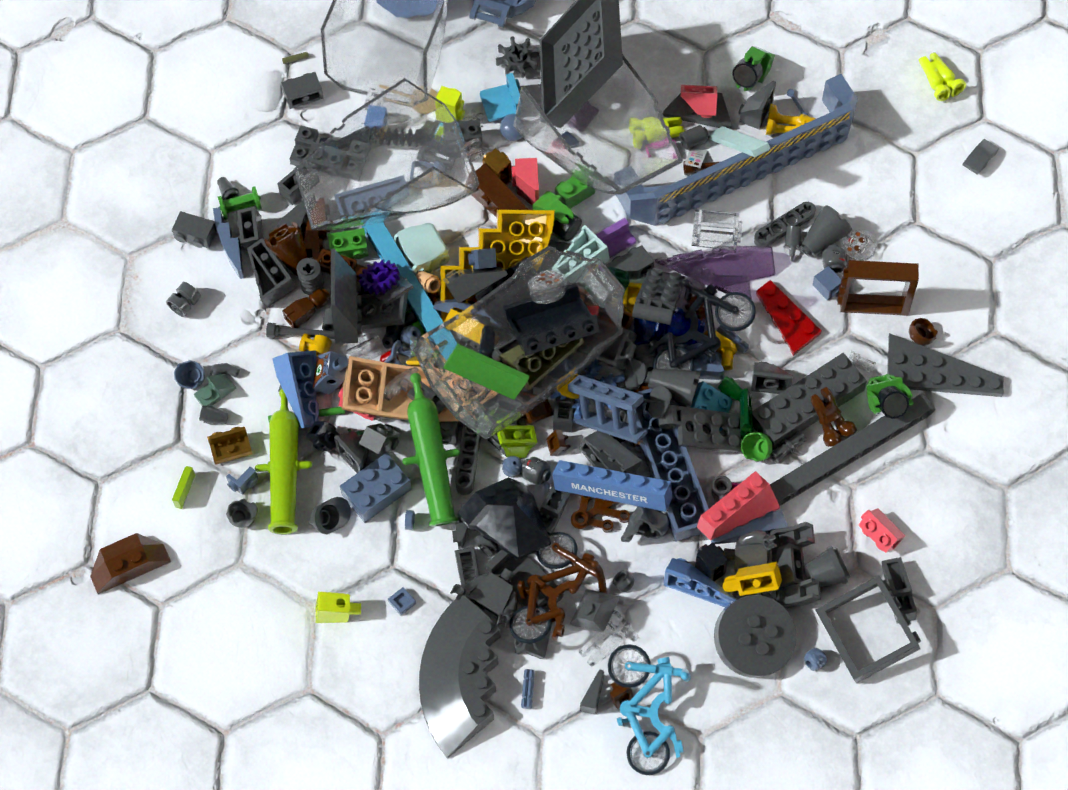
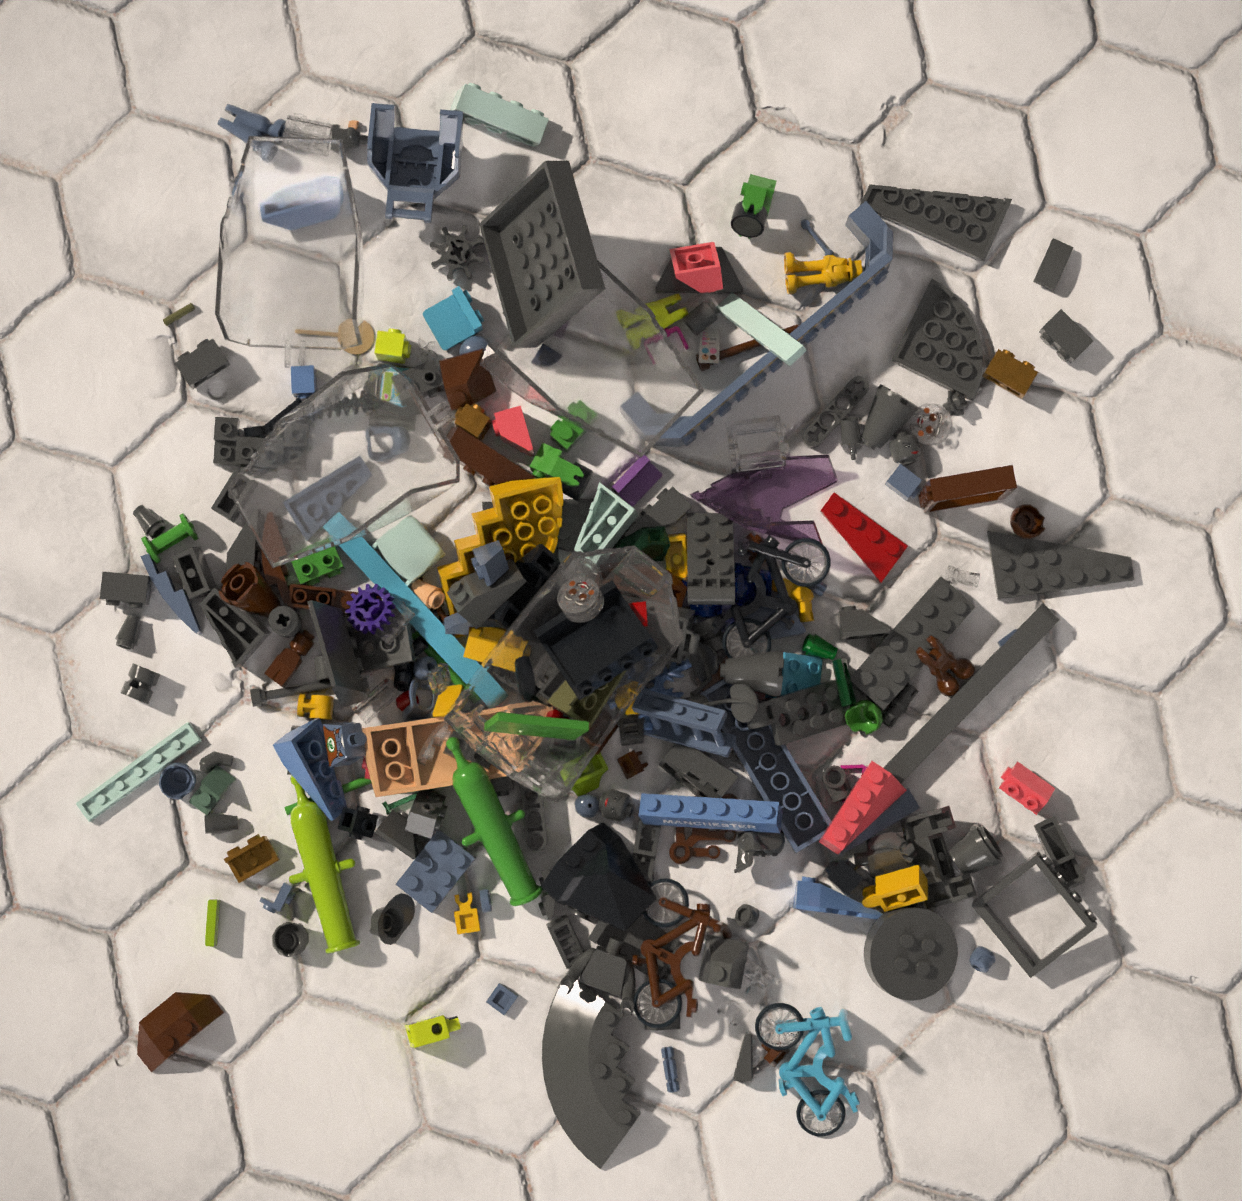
camera: 15 degrees left, 20 degrees up
dark grey slope [738,81,776,130] -> none
piece [866,374,914,419] -> none
neon yellow piece [919,52,966,101] -> none
none -> light aqua tile [76,722,203,822]
none -> dark grey cone [115,615,141,650]
none -> reddish brown slope [439,348,497,410]
none -> yellow plate [454,892,481,935]
none -> dark grey wing [860,184,1012,262]
none -> dark grey plate [891,279,983,401]
none -> dark grey plant [942,390,967,416]
none -> pearl gold brick [982,349,1038,399]
none -> dark grey brick [1039,309,1093,363]

